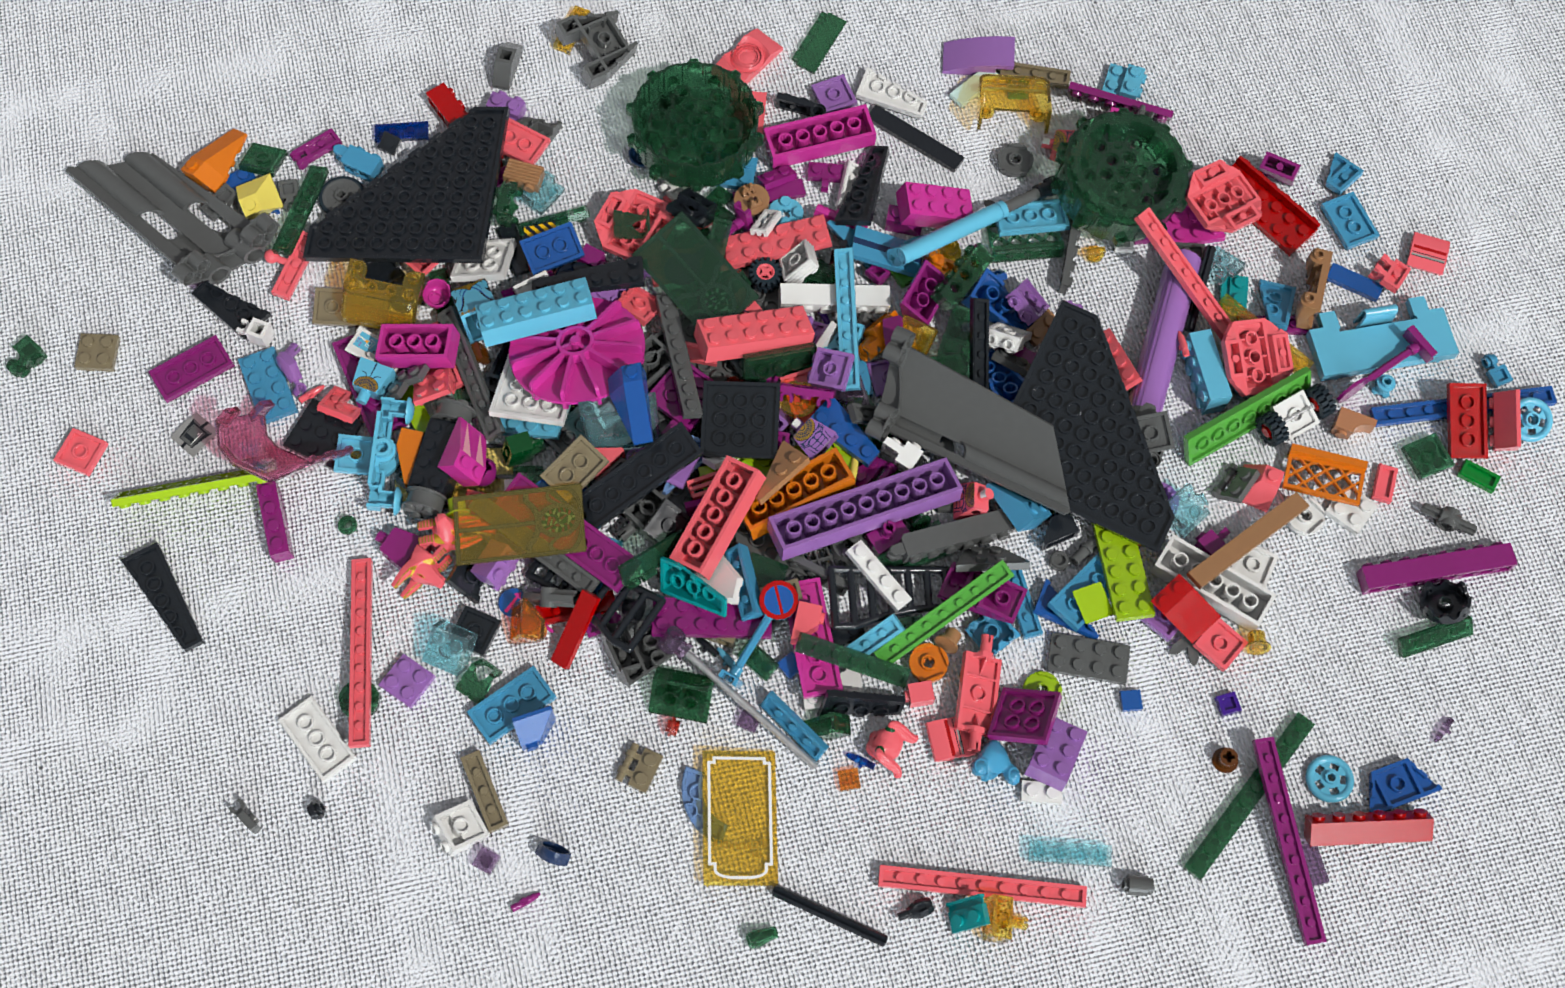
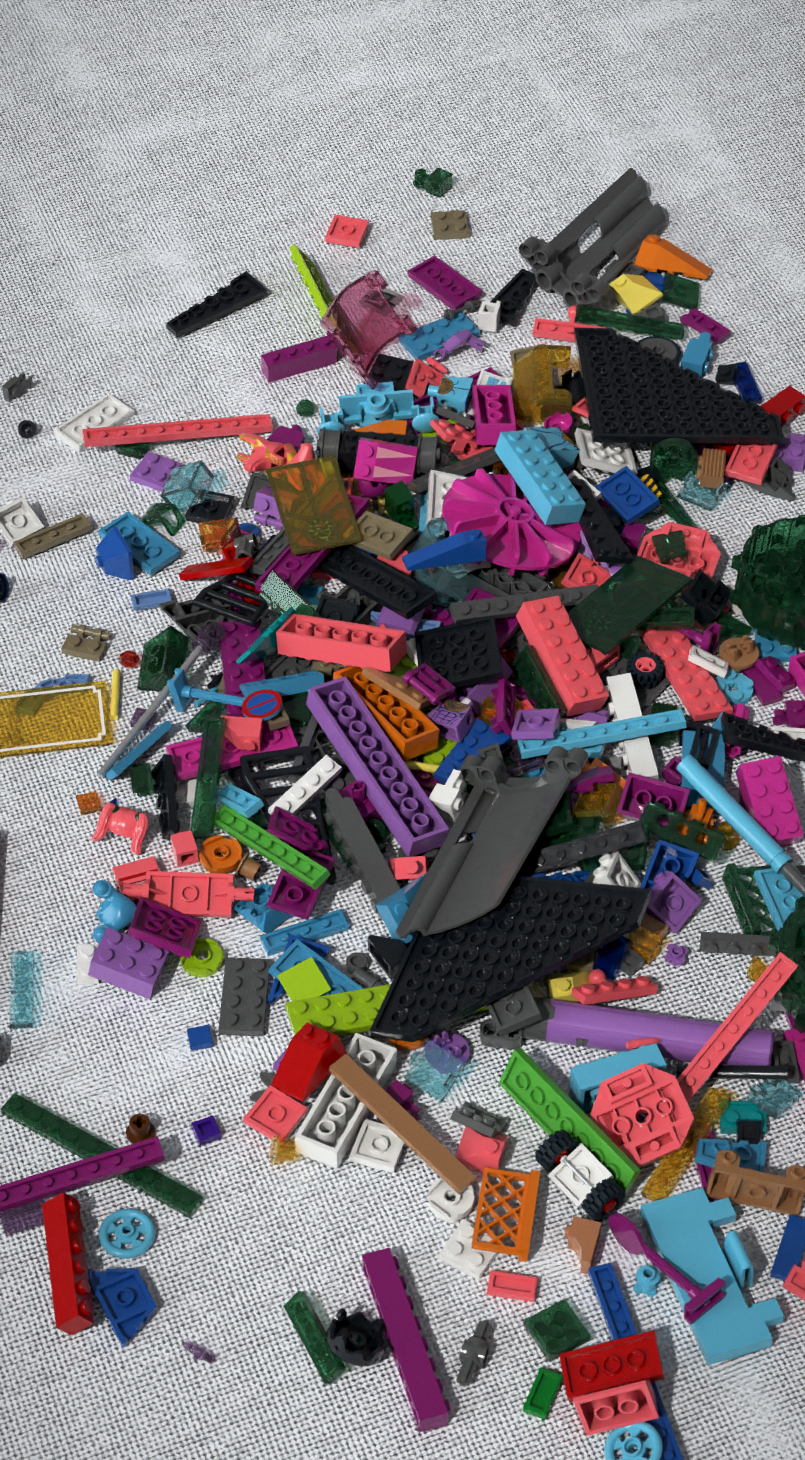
camera: 85 degrees right, 20 degrees down
white tile [694,555,743,605] -> none
white brick [779,239,819,283] -> none
dark grey wing [955,546,1030,572] -> none
dark azure plate [1481,353,1514,389] -> none
none -> light yellow bar [110,669,121,720]
none -> medium blue tile [130,588,172,611]
none -> magenta tile [266,806,329,851]
none -> magenta plate [402,663,456,705]
none -> dark grey piece [443,299,482,320]
none -> black tile [689,724,718,769]
none -> black tile [736,1119,761,1144]

